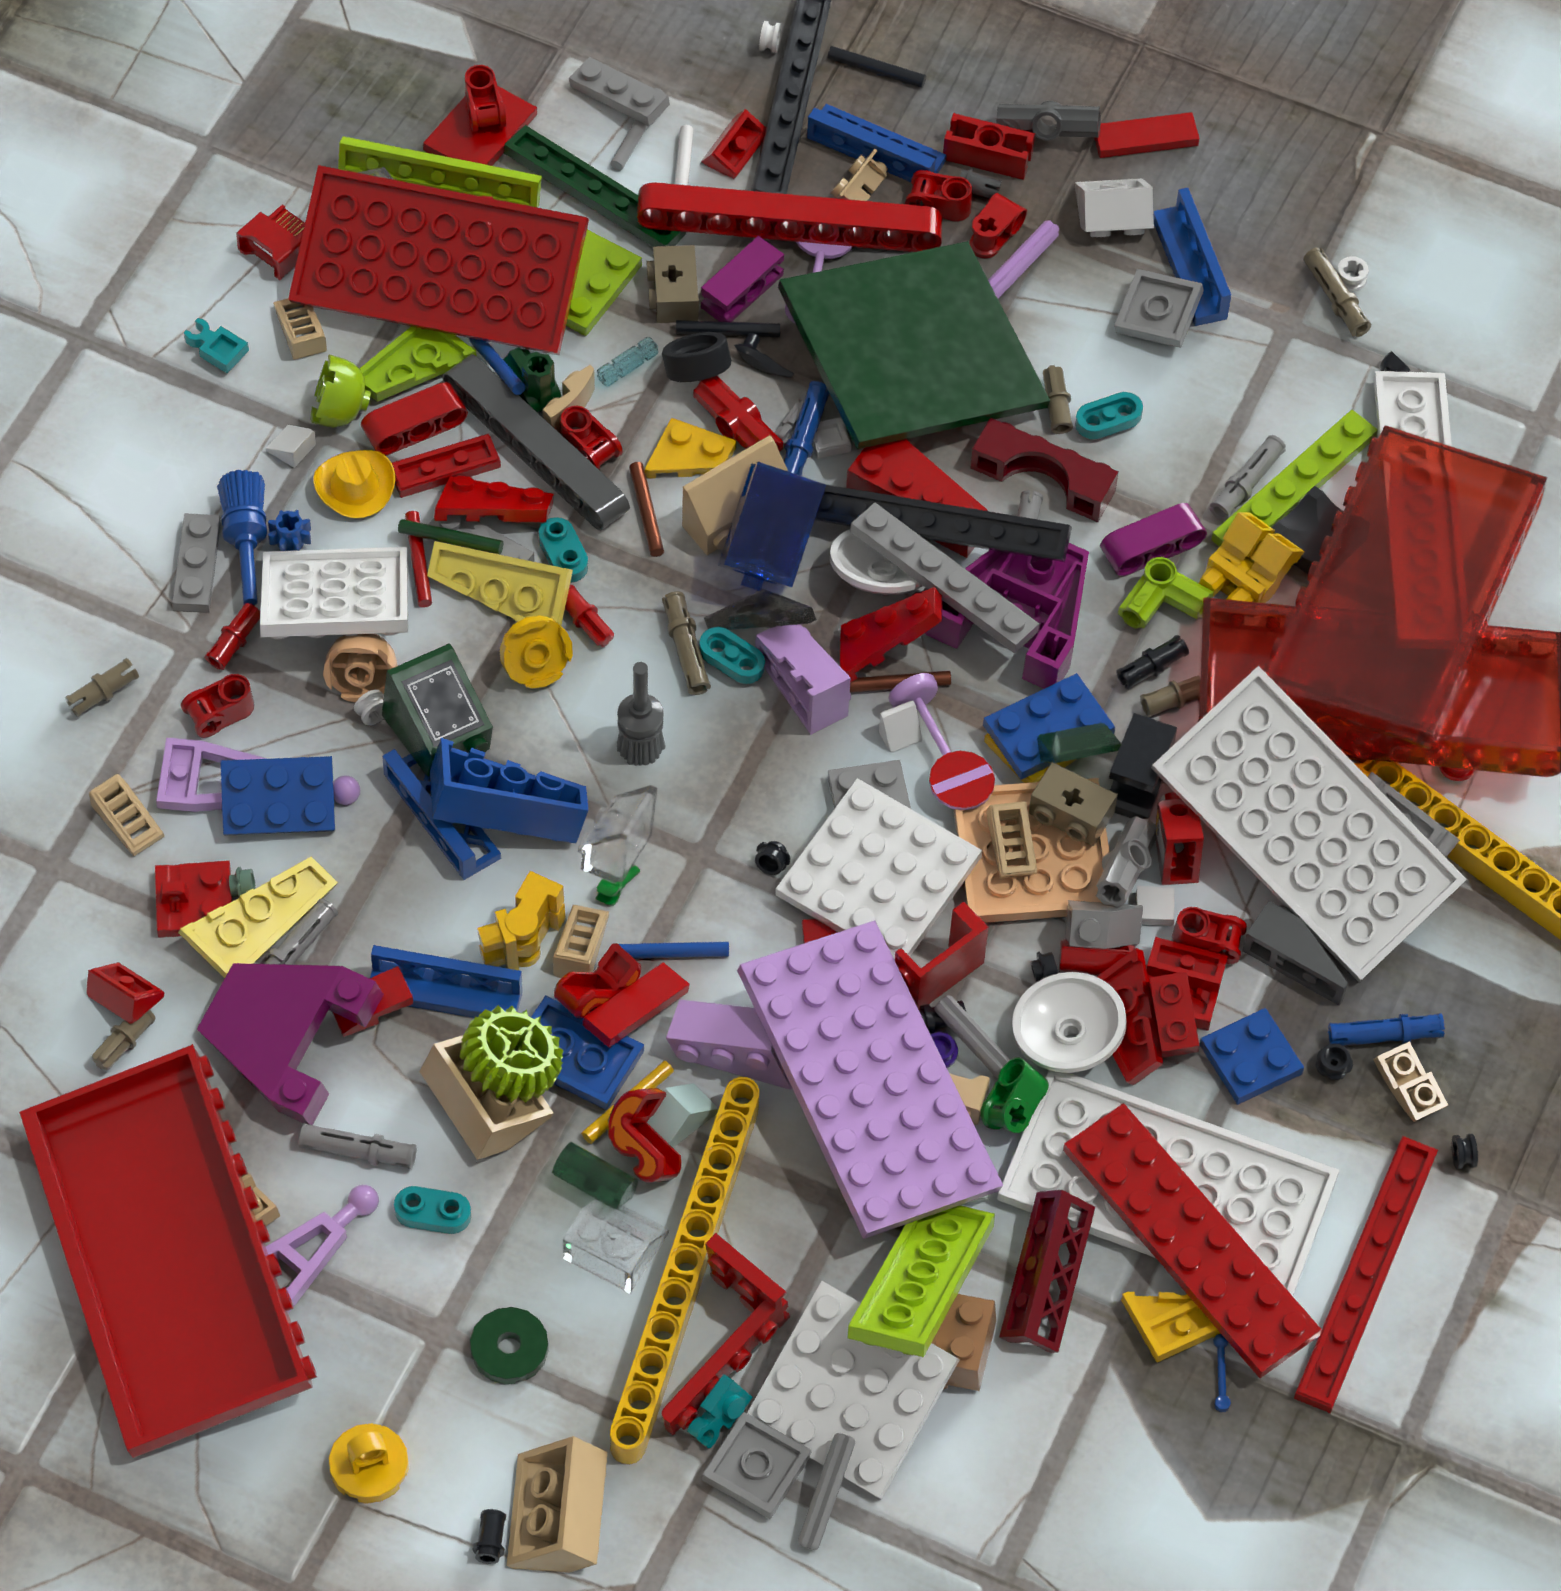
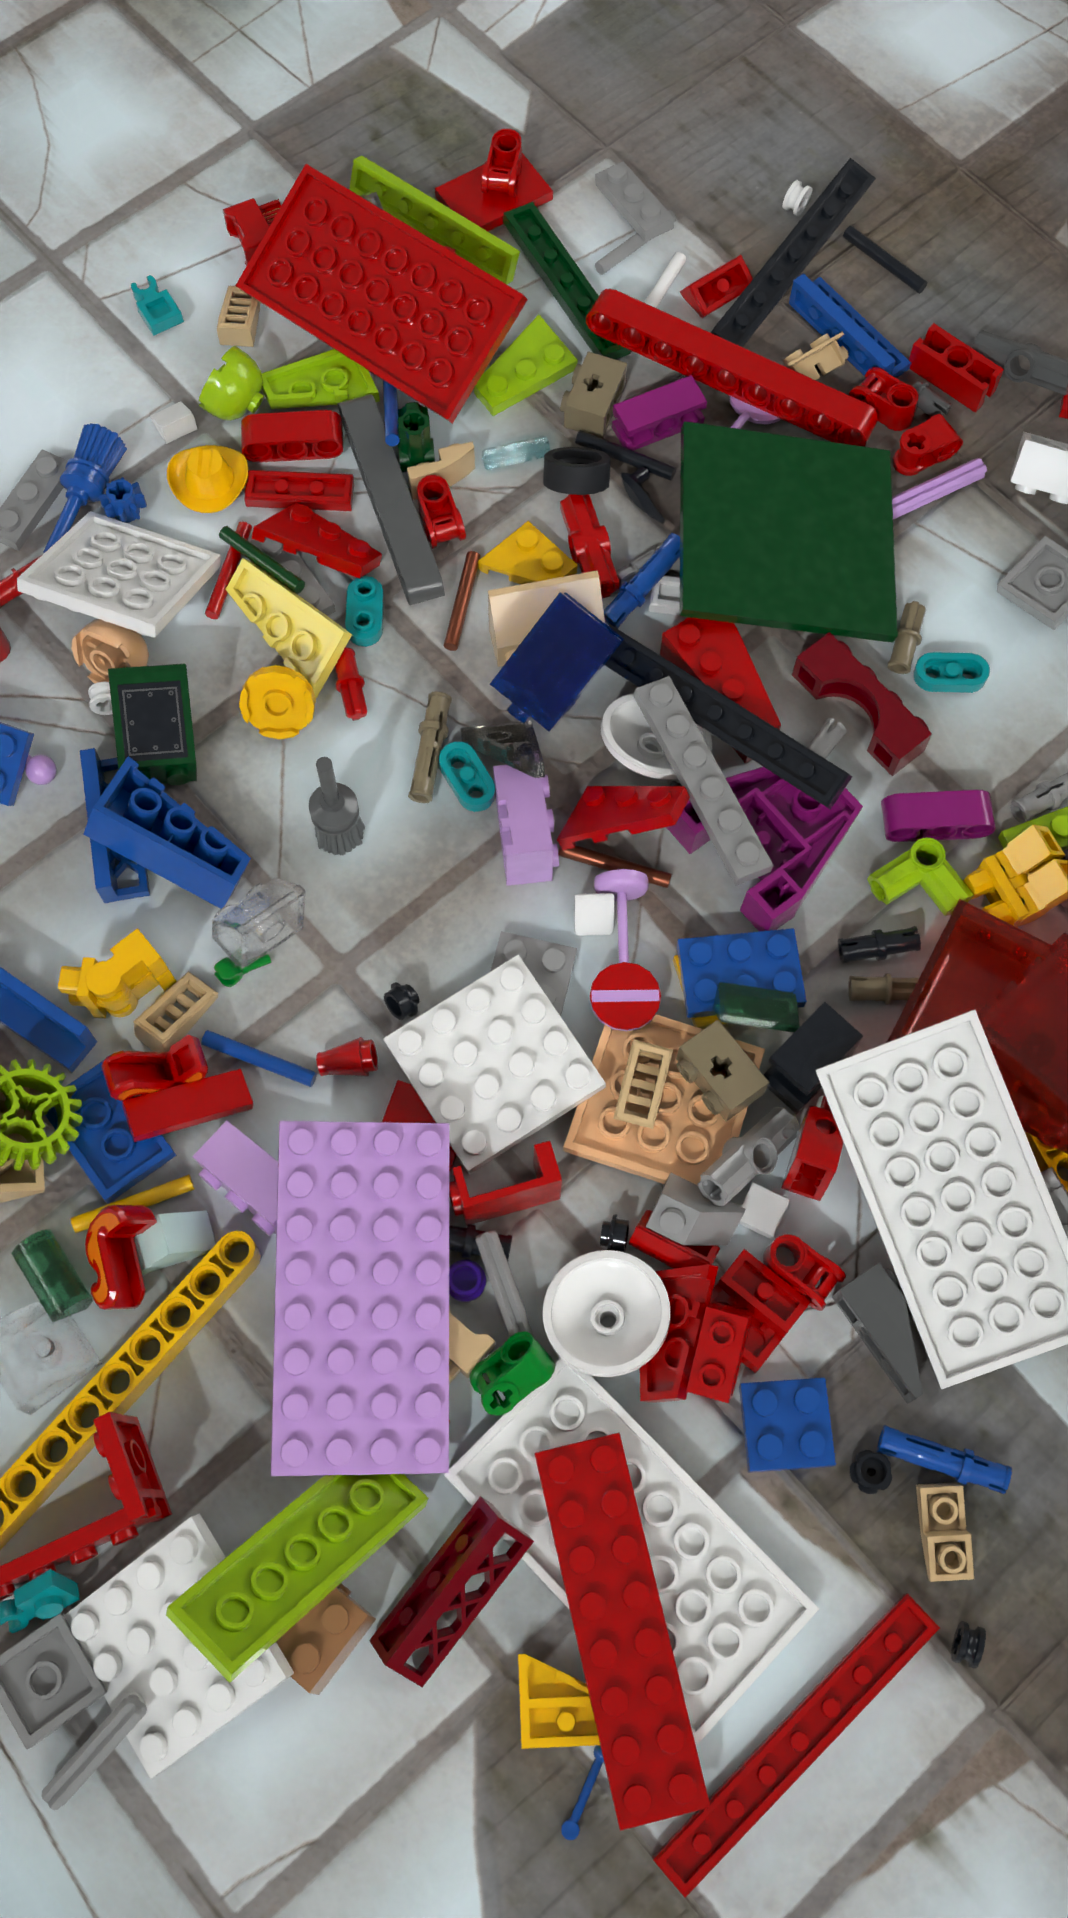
camera: 25 degrees right, 10 degrees up
none -> red cone [316,1037,378,1076]

